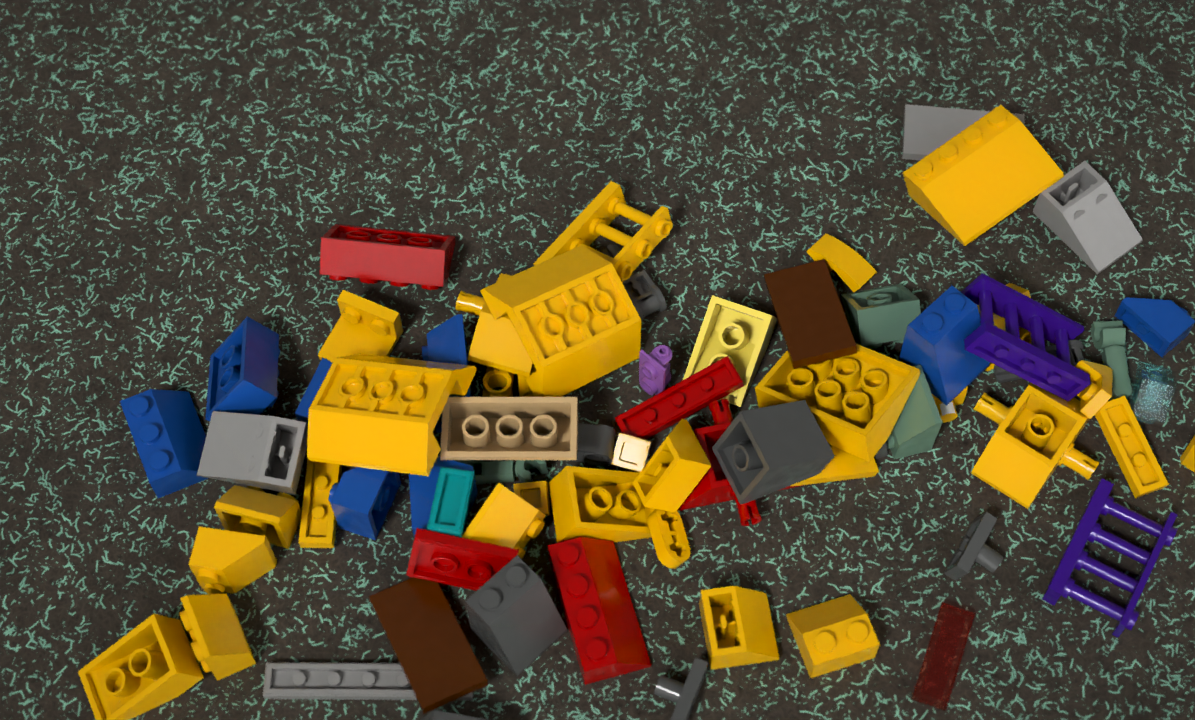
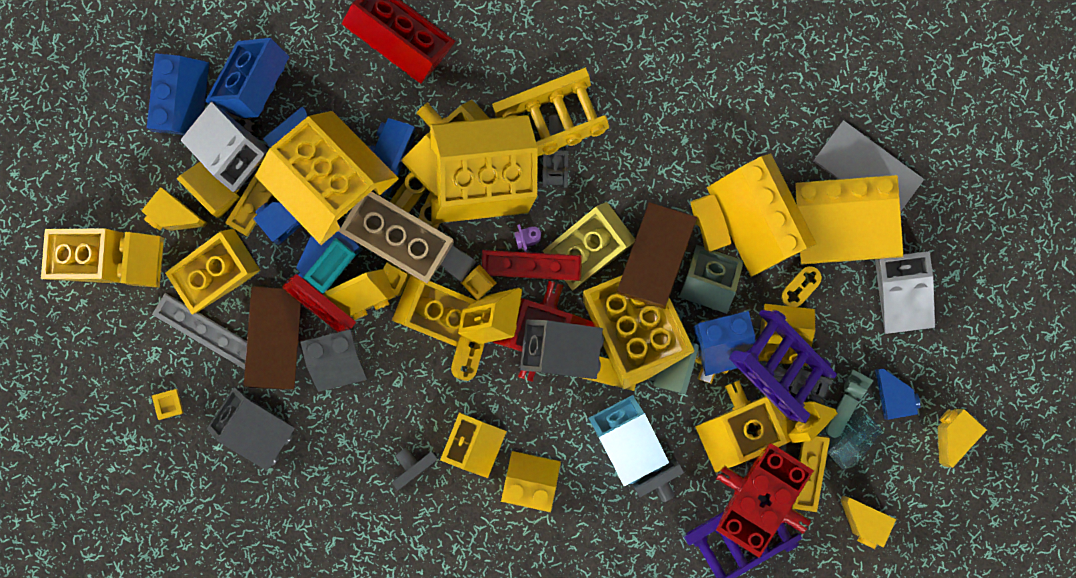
camera: 25 degrees right, 25 degrees up
yellow bracket [318,290,403,363] -> none
red slope [548,537,651,685] -> none
clear red tile [911,602,975,711] -> none
none -> yellow slope [165,229,261,315]
none -> slope [589,395,669,486]
none -> yellow slope [707,154,816,277]
none -> red slope [716,443,814,558]
none -> yellow beam [781,266,822,307]

